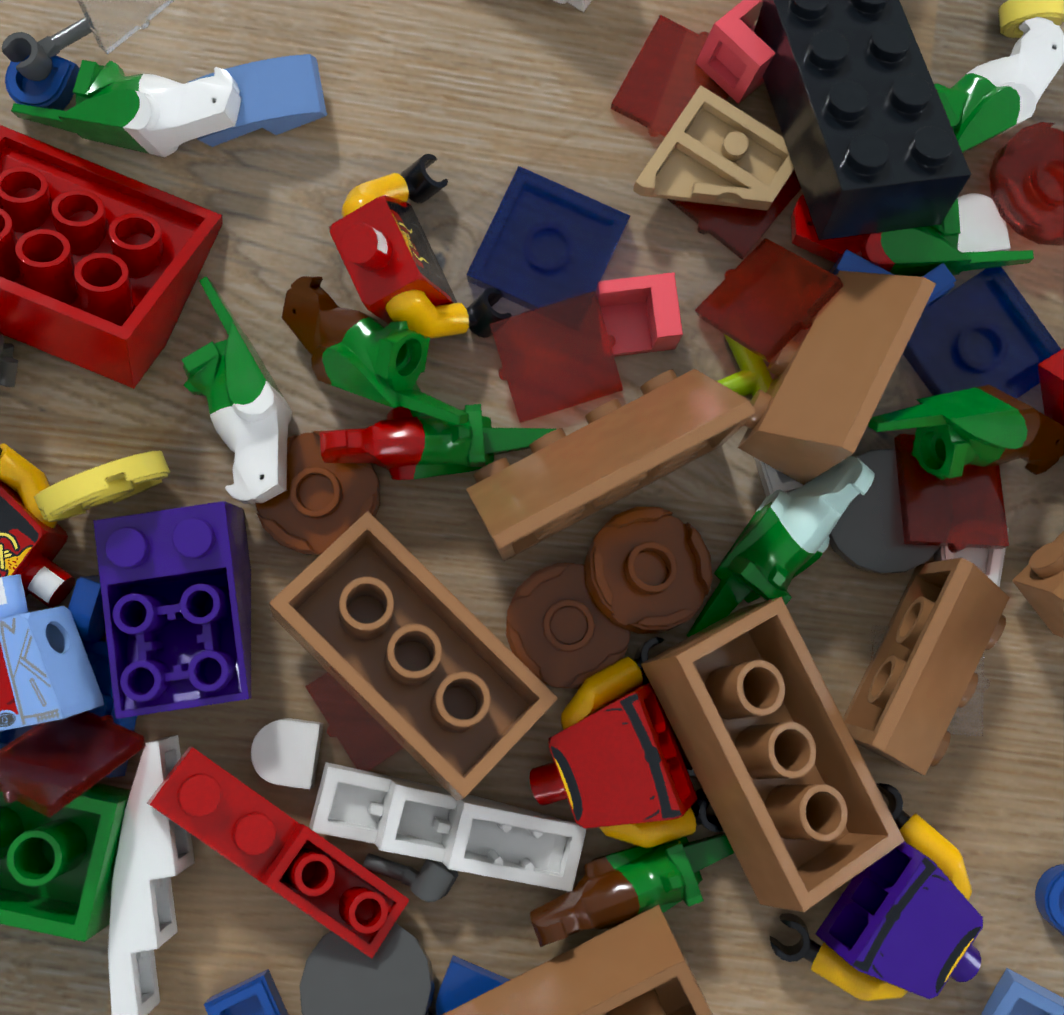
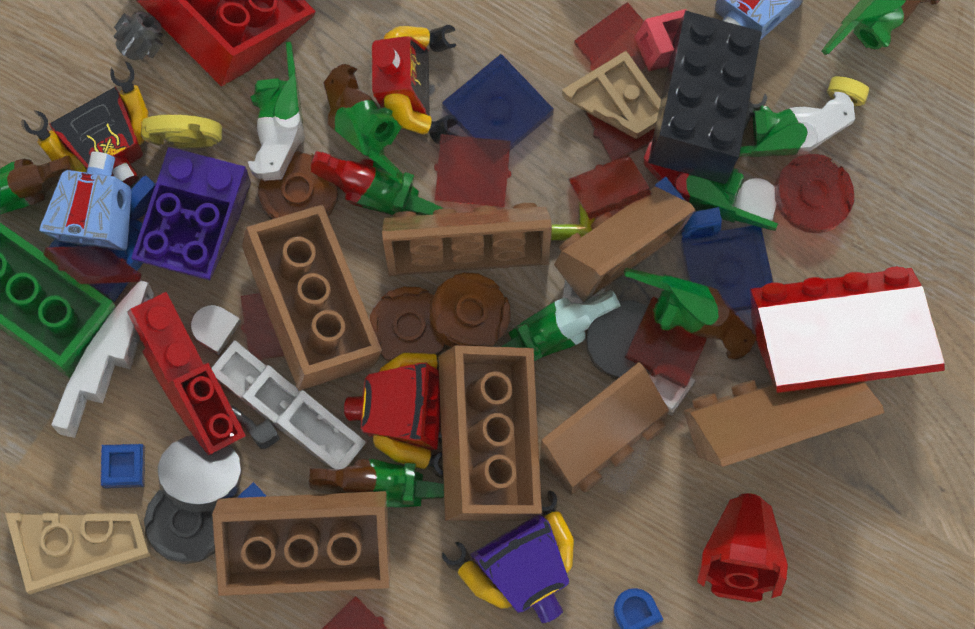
camera: 25 degrees right, 10 degrees down
coral panel [595,272,683,357] -> none

